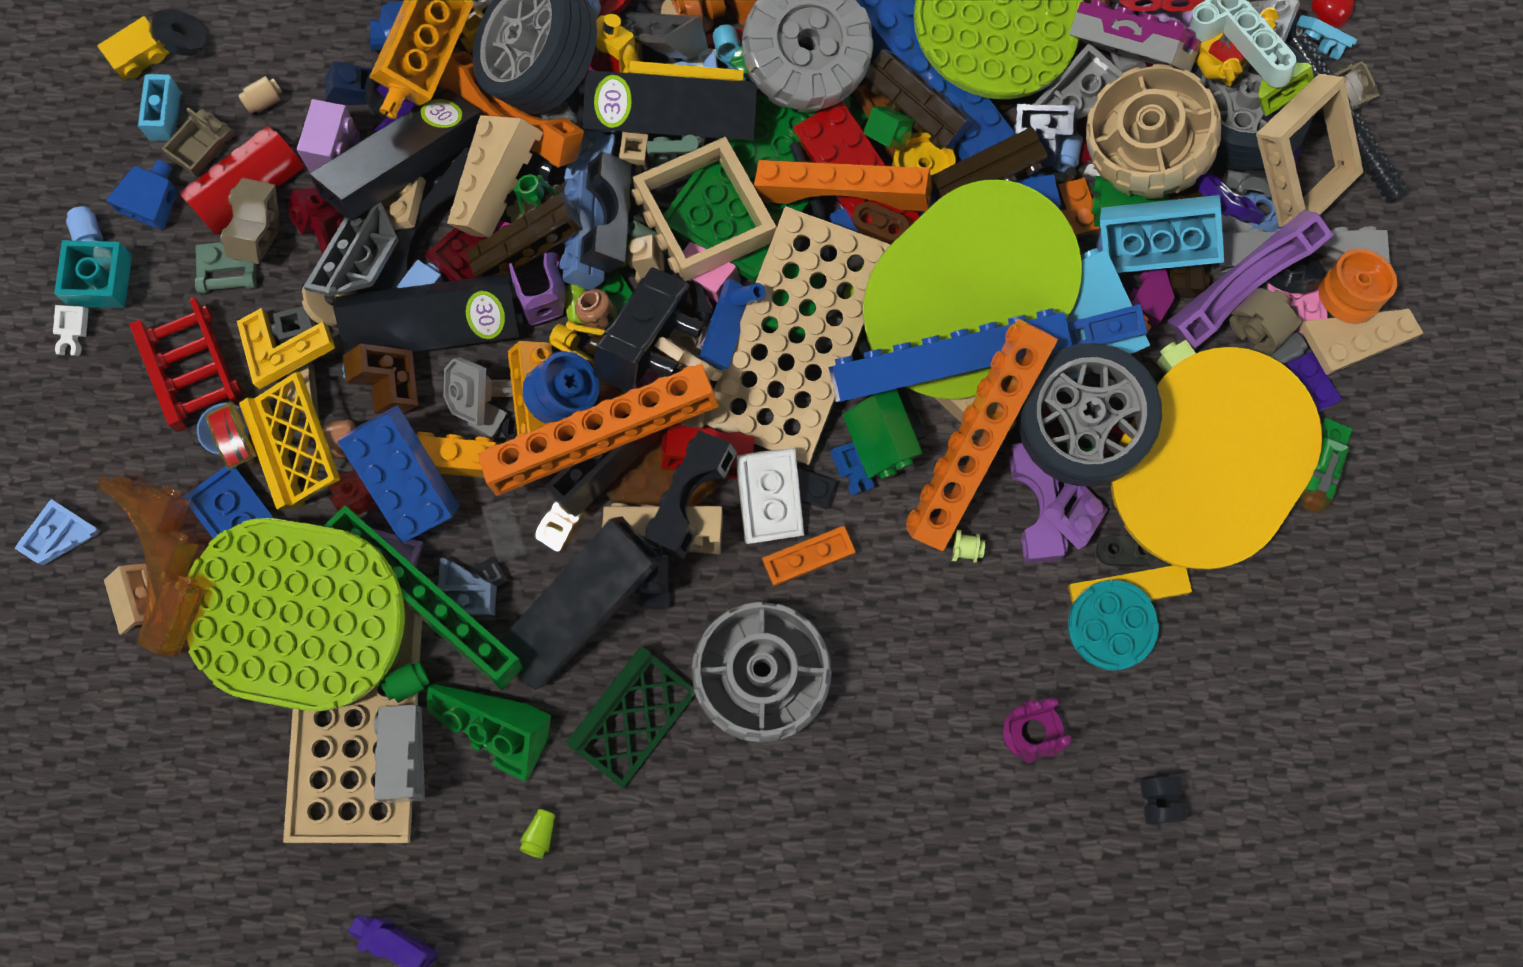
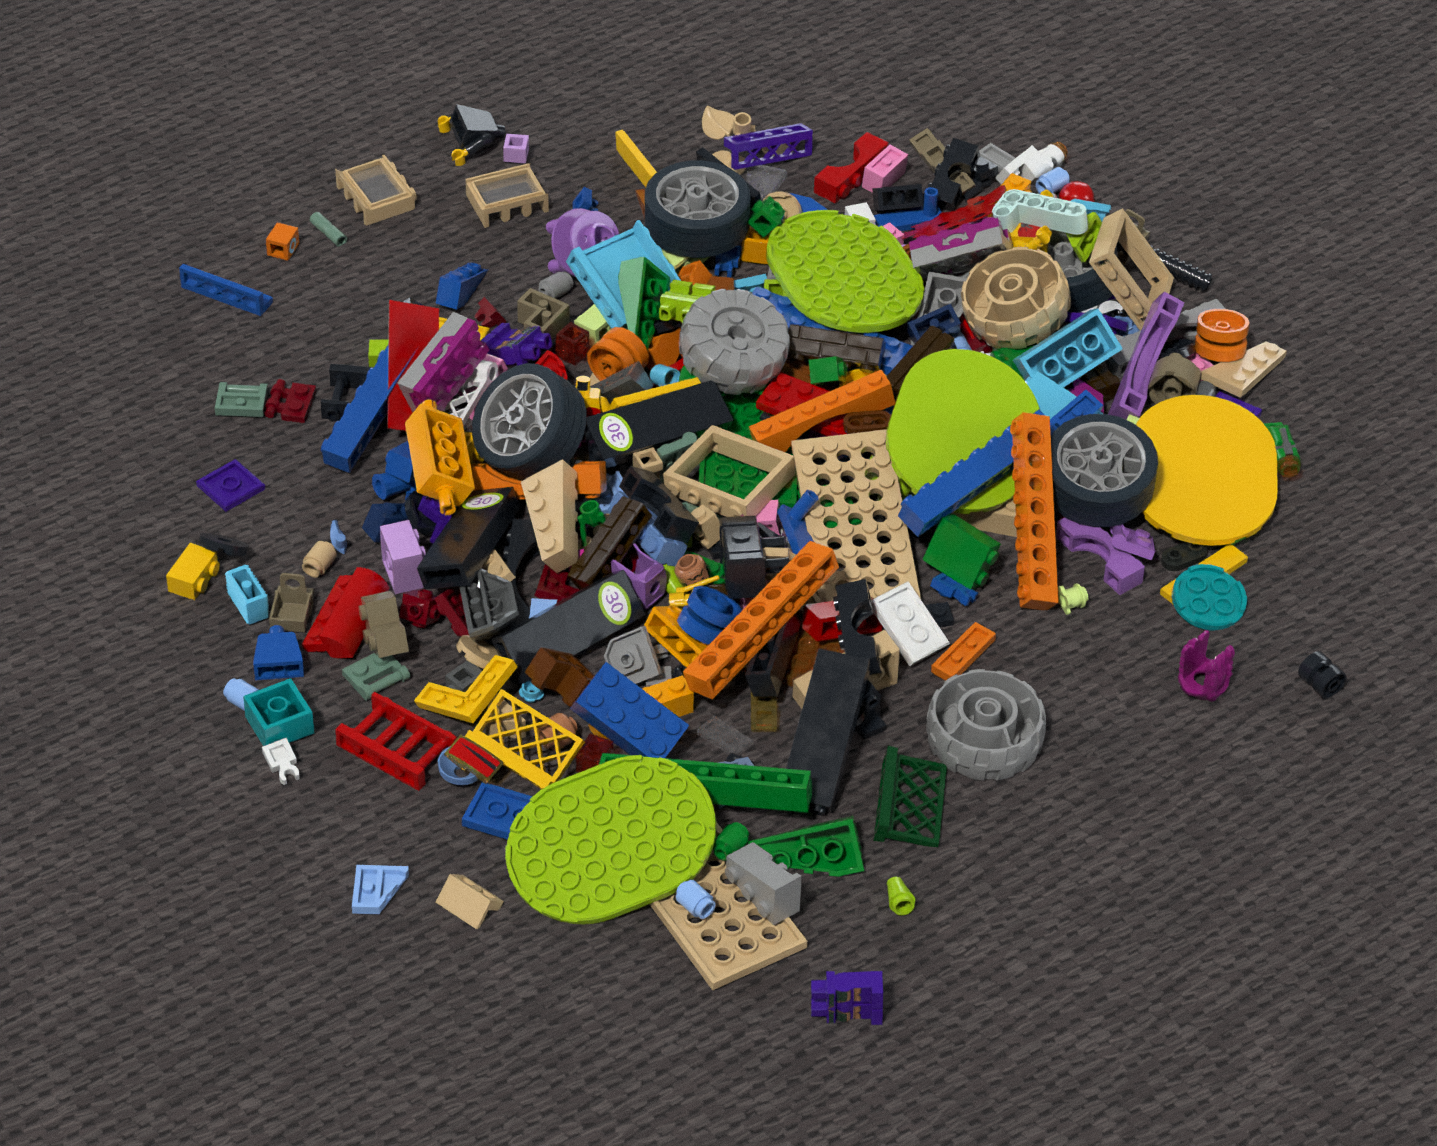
camera: 30 degrees left, 30 degrees down
clear orange arch [96,474,207,657] -> none
none -> medium blue bar [330,520,347,554]
none -> light blue brick [676,880,716,919]

